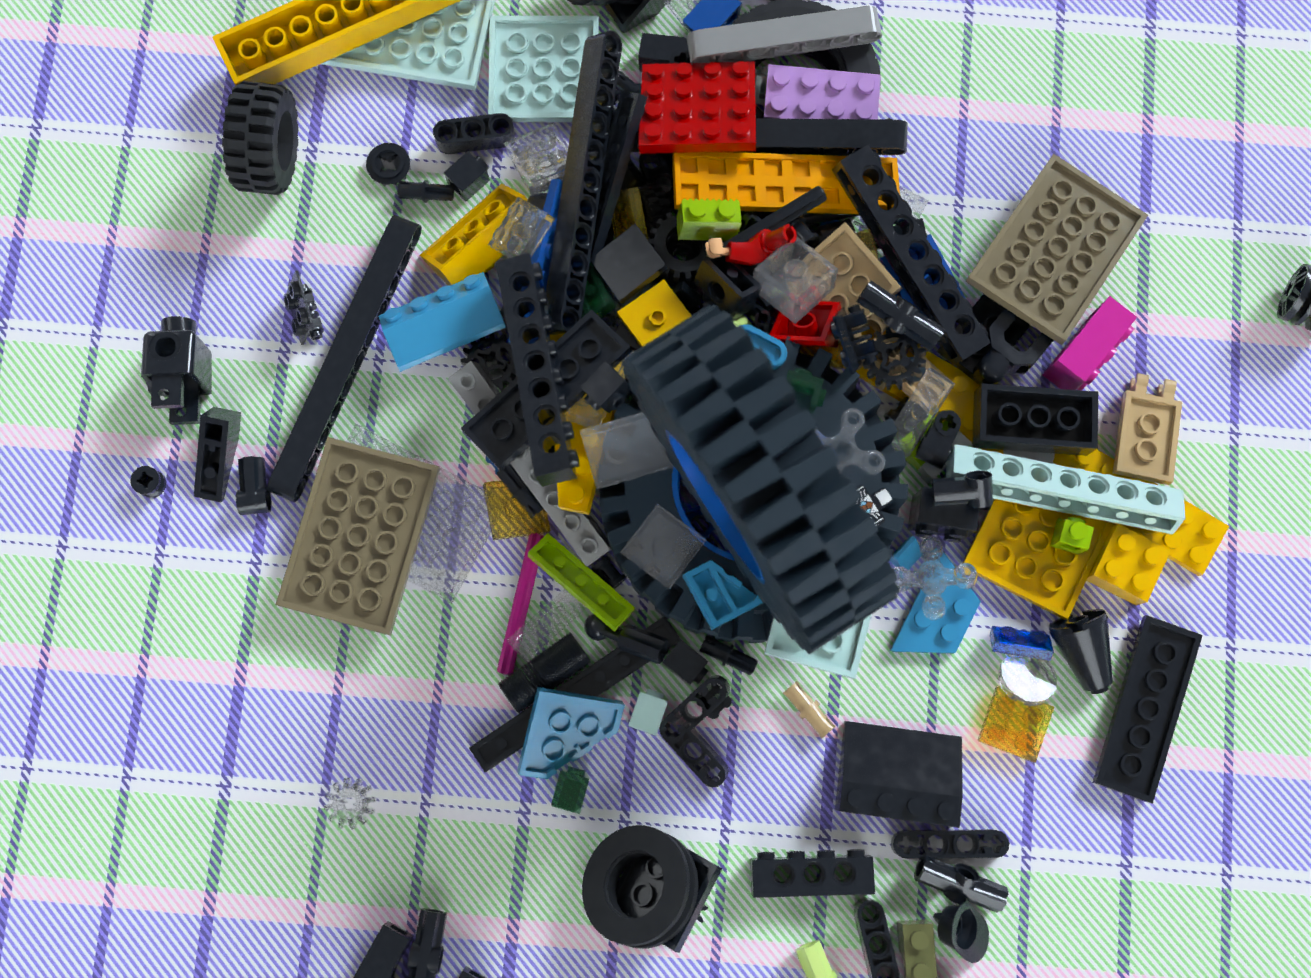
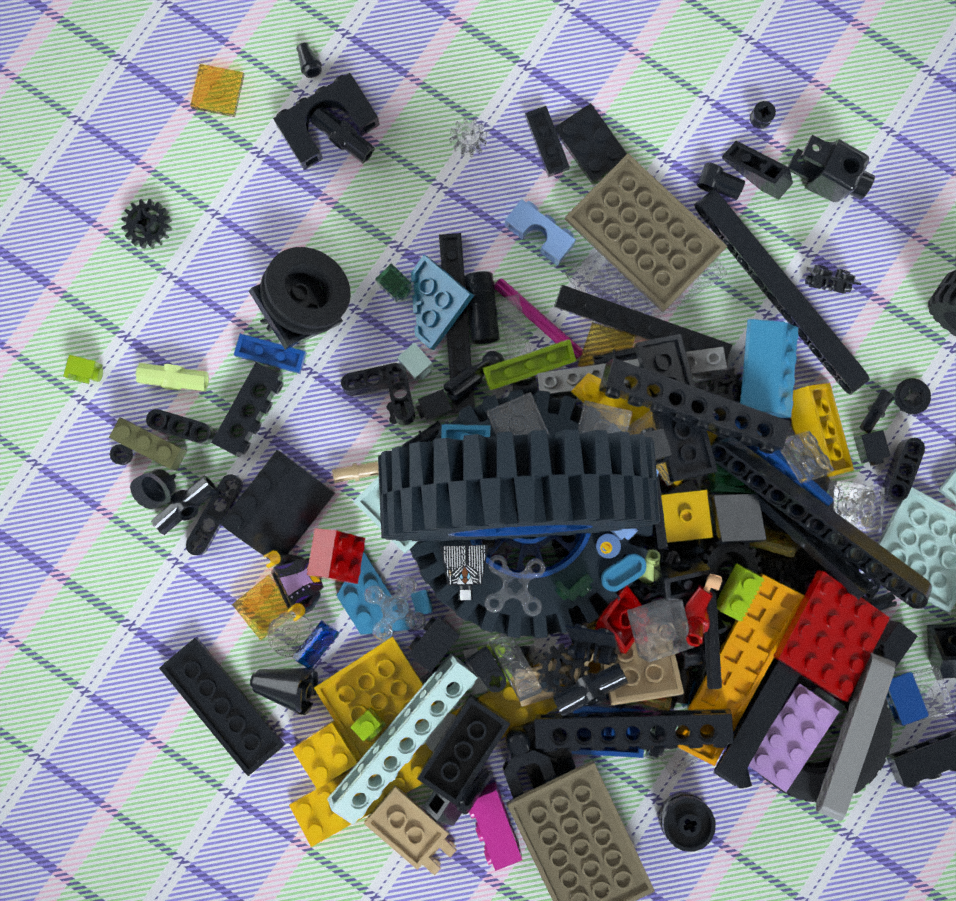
camera: 120 degrees right, 5 degrees up
black piece [932,470,993,508] -> none
none -> blue plate [234,333,307,374]
none -> torso [264,551,324,621]
none -> red brick [307,528,365,584]
none -> black brick [423,791,462,826]
none -> black axle [457,767,493,815]
none -> light blue arch [505,199,576,266]
none -> black plate [525,106,570,177]
none -> black plate [554,285,732,363]
none -> black plate [555,103,627,184]
none -> black wheel [659,792,716,852]

